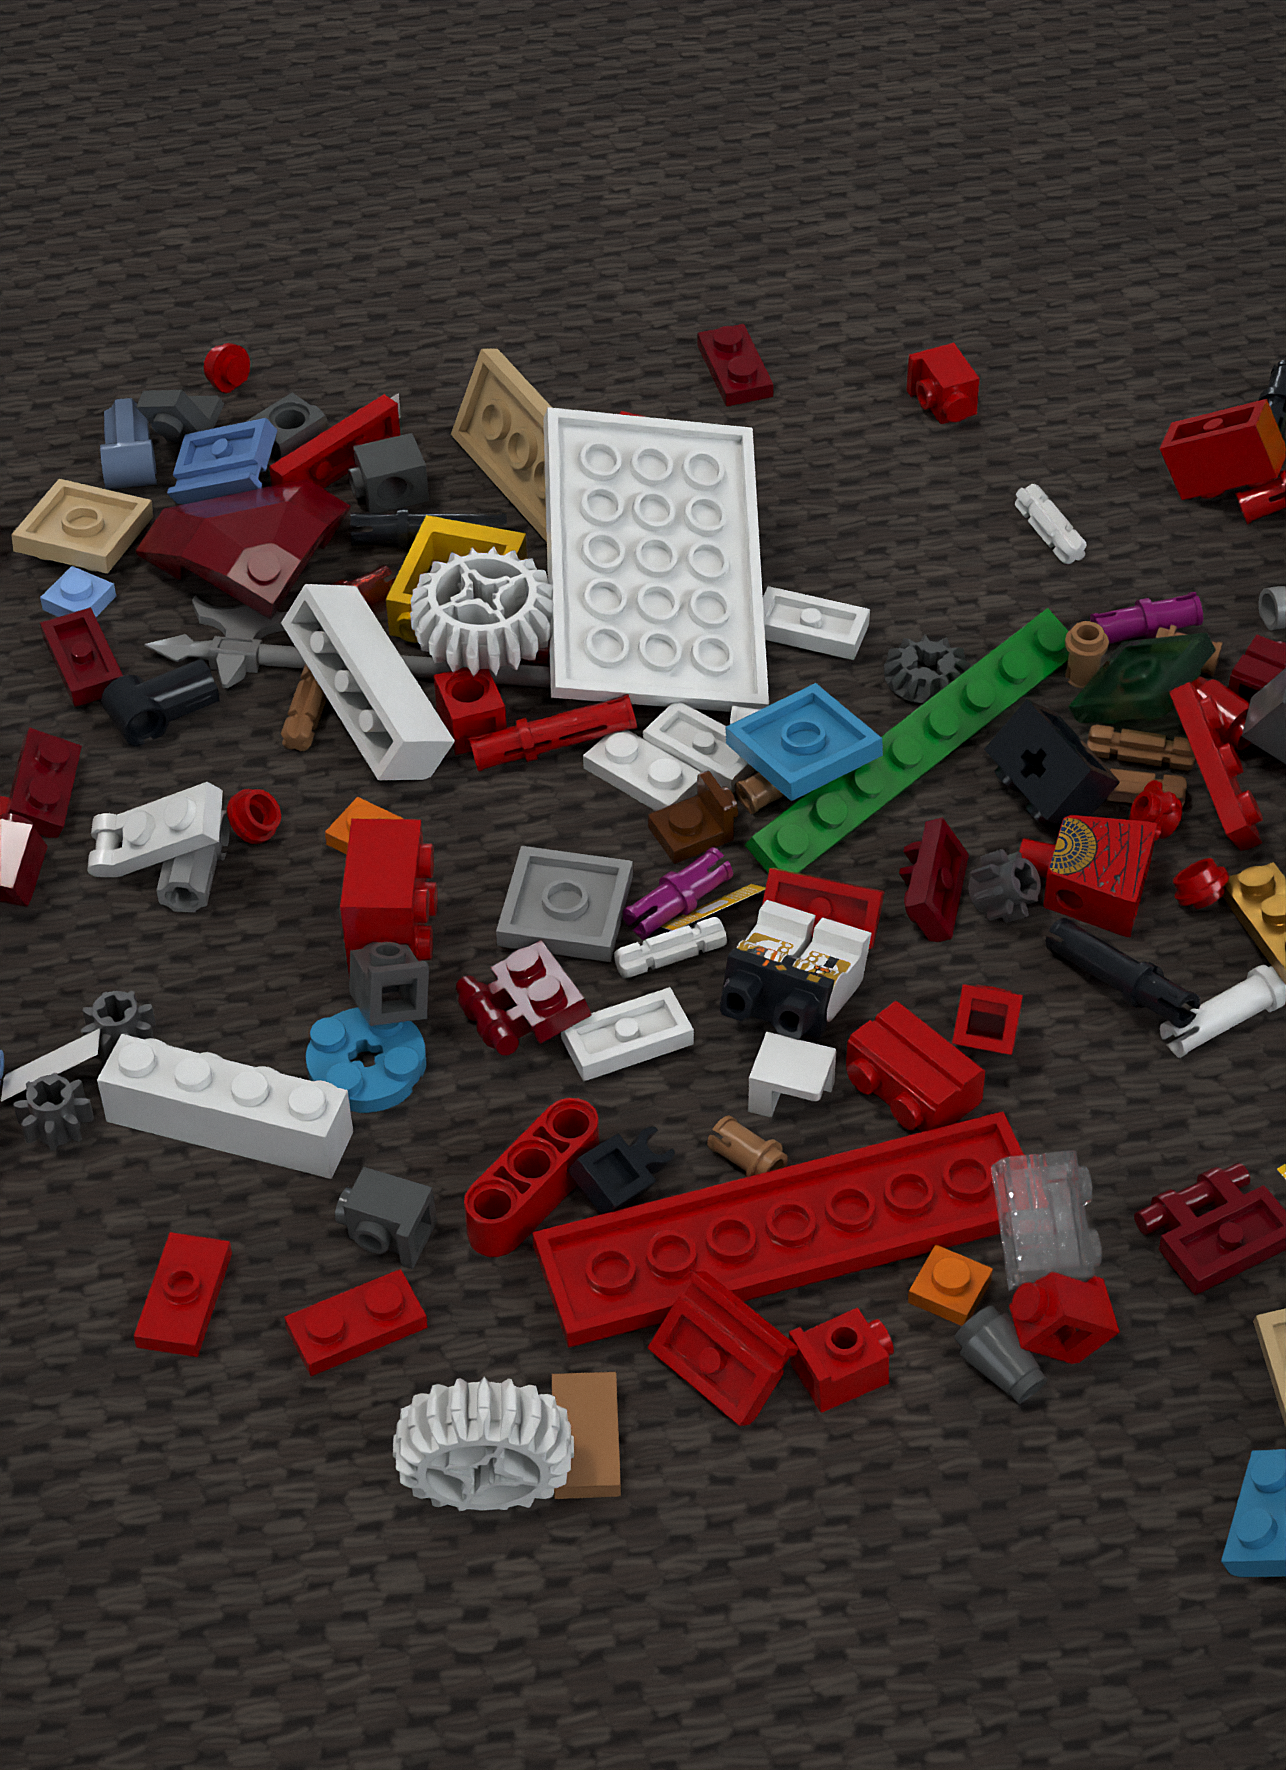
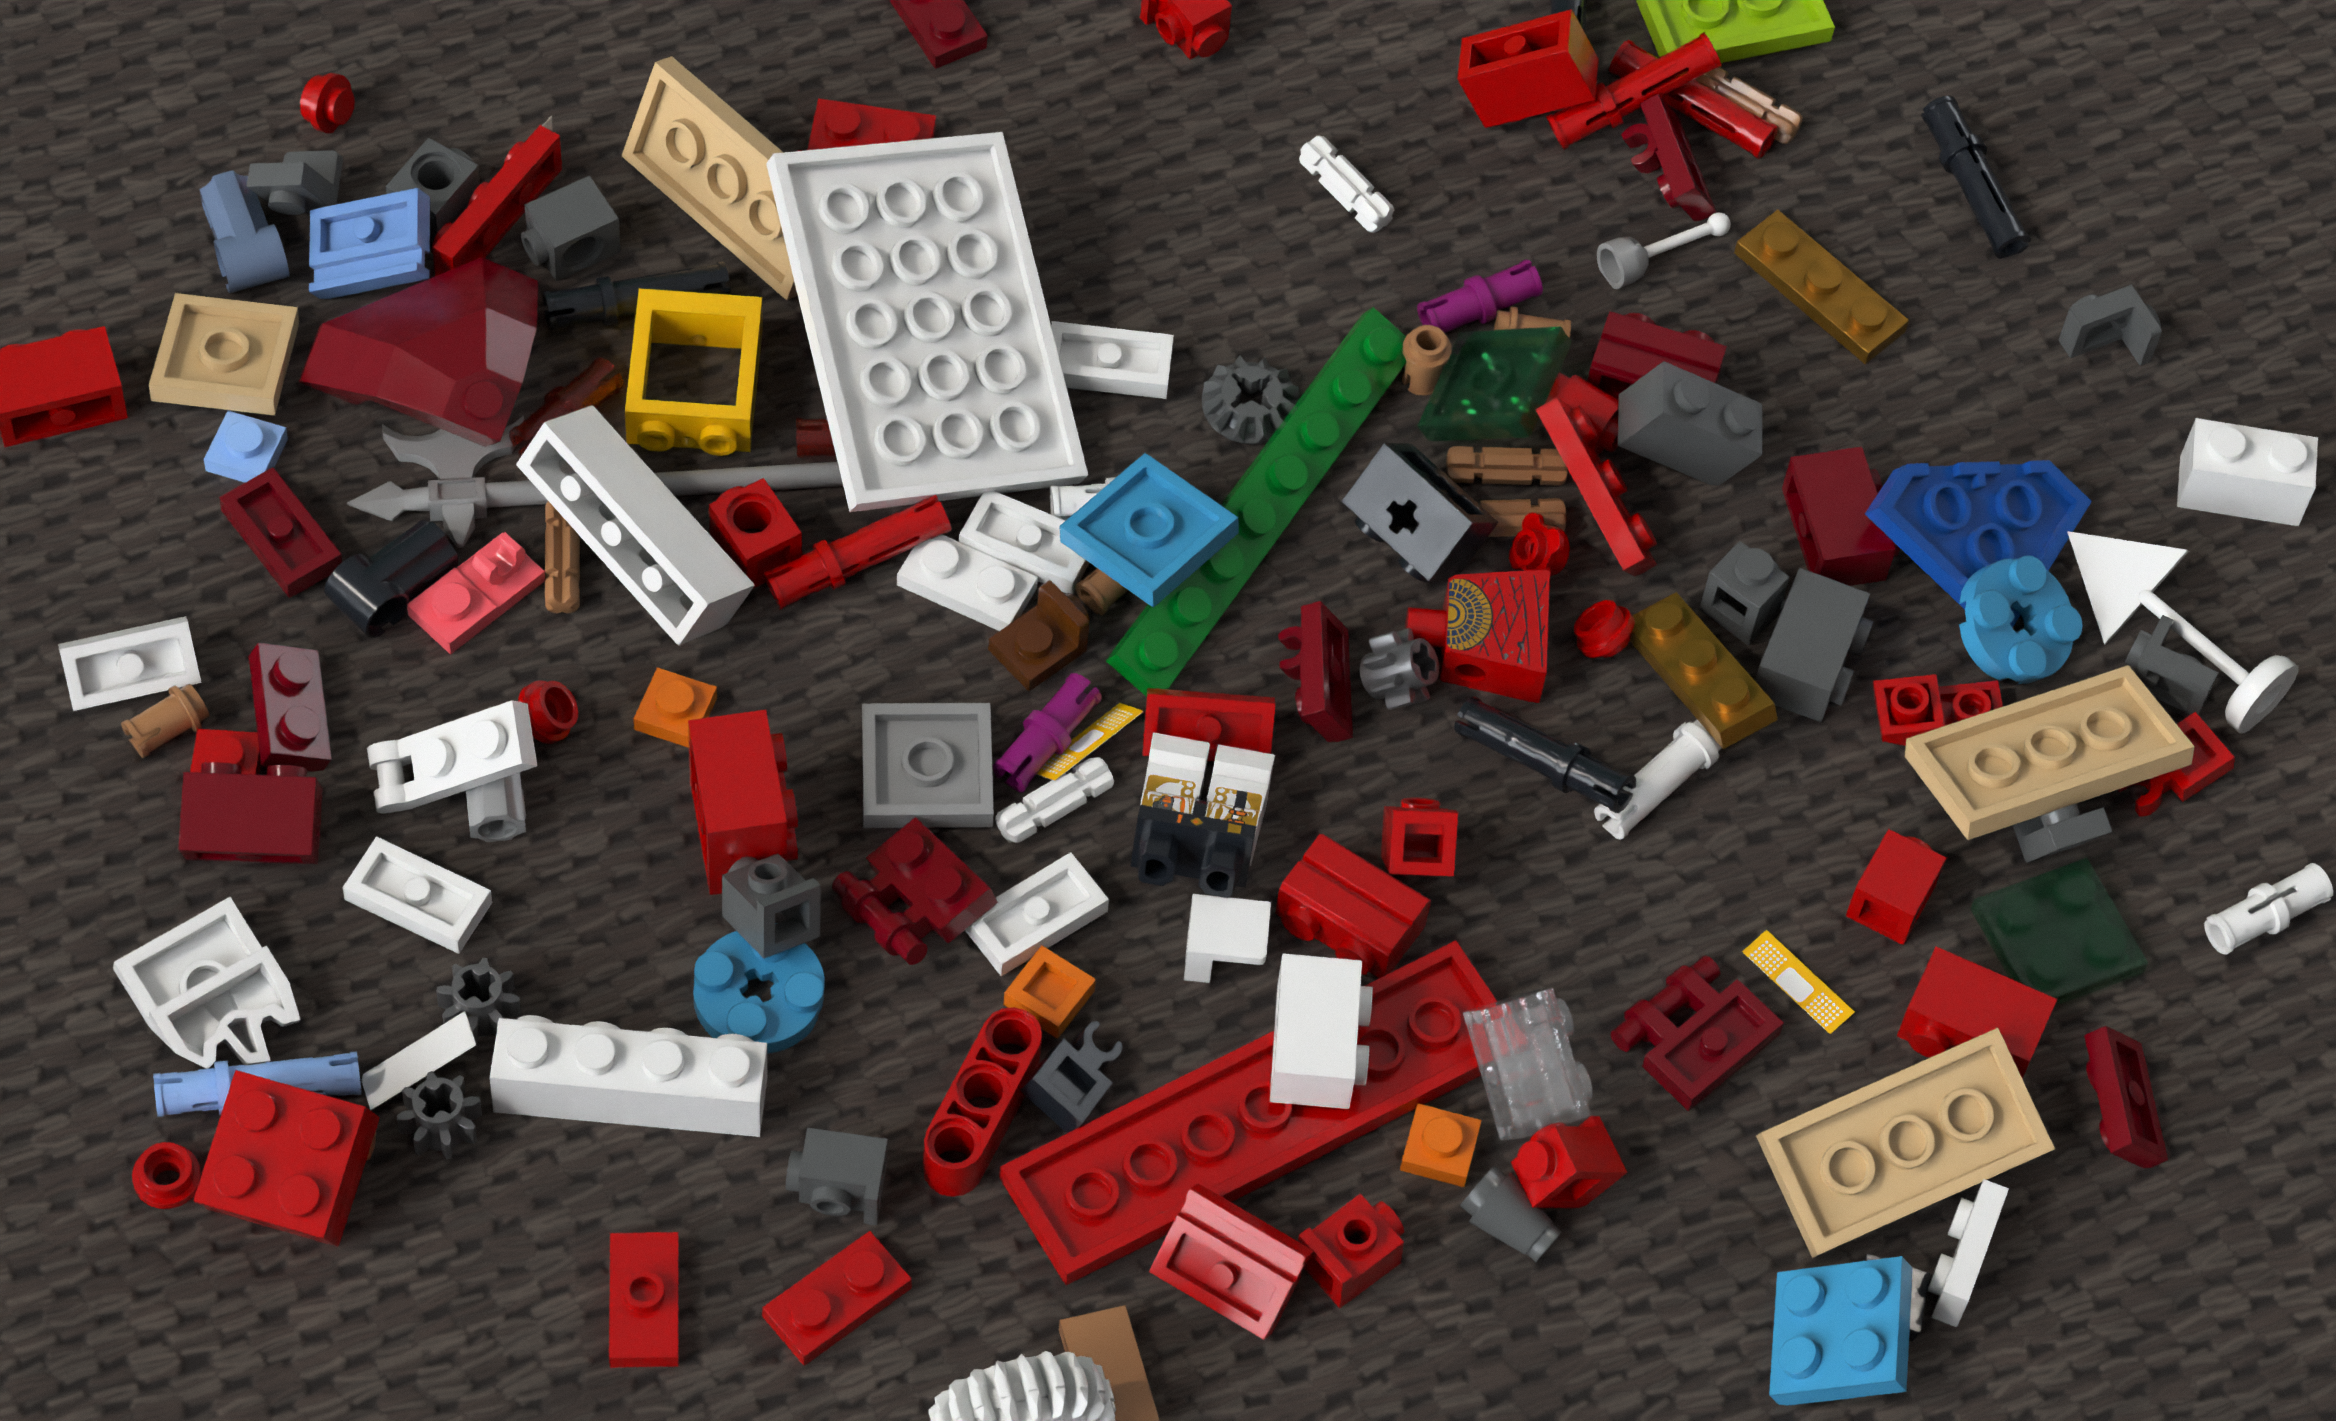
camera: 20 degrees left, 10 degrees up
white gear [410,546,554,677] -> none
medium nougat pin [707,1115,788,1177] -> none
none -> white plate [343,836,492,954]
none -> coral plate [407,532,546,655]
none -> orange plate [1003,945,1096,1039]
none -> white brick [1270,954,1373,1109]

